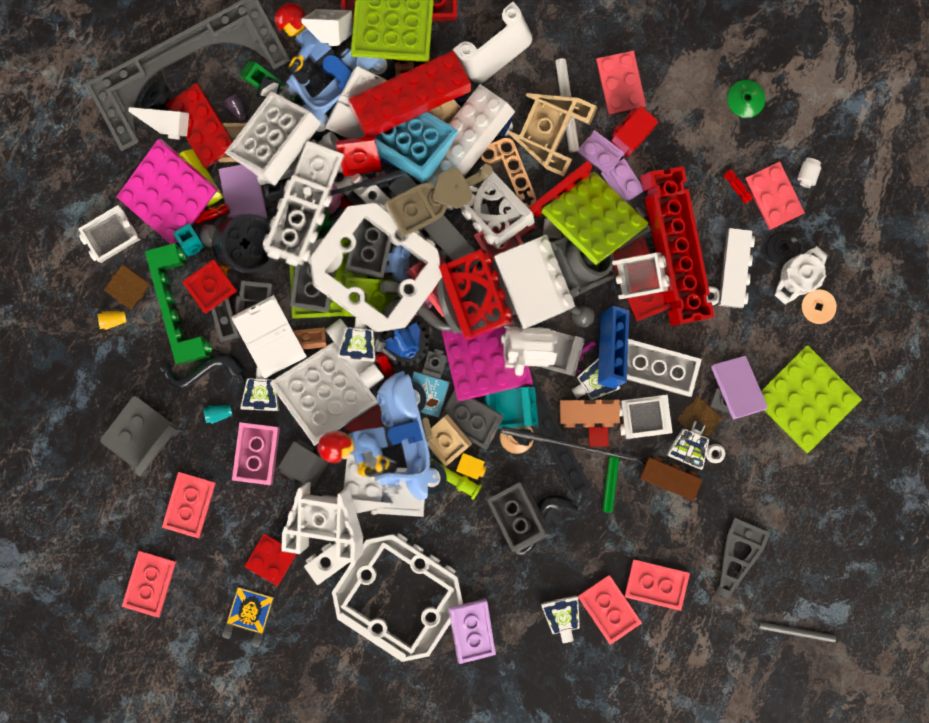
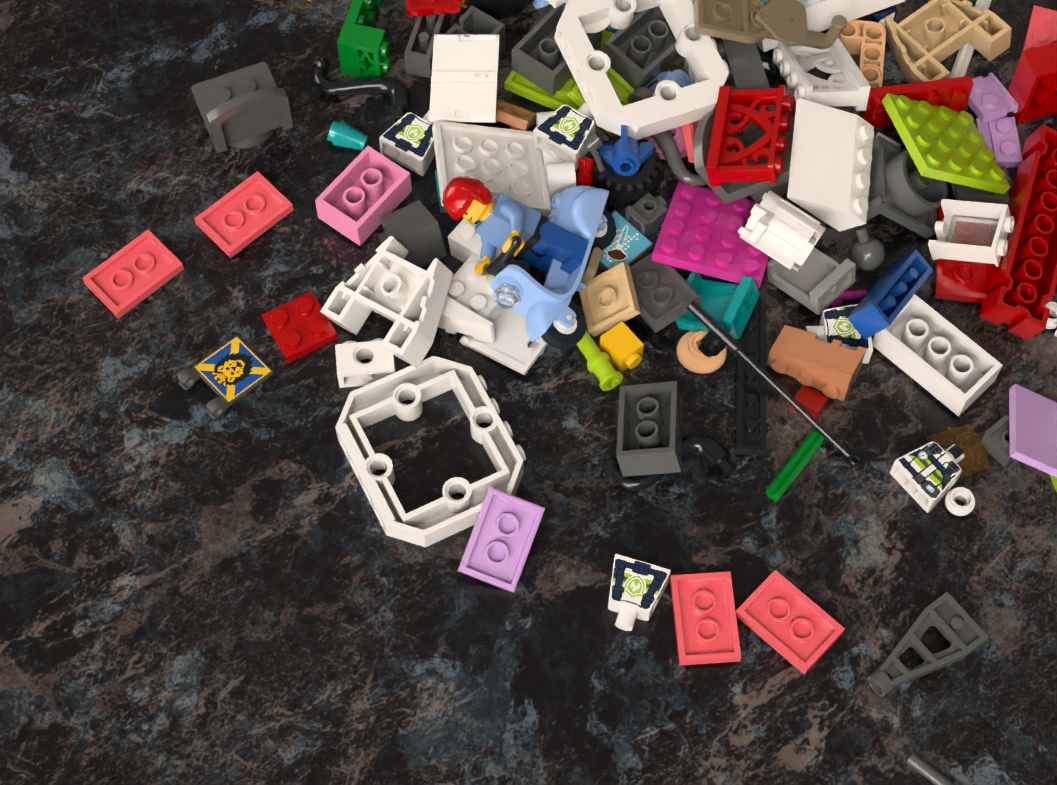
camera: 30 degrees right, 25 degrees down
window [620,395,672,439] -> none
reddish brown brick [639,455,702,501] -> none

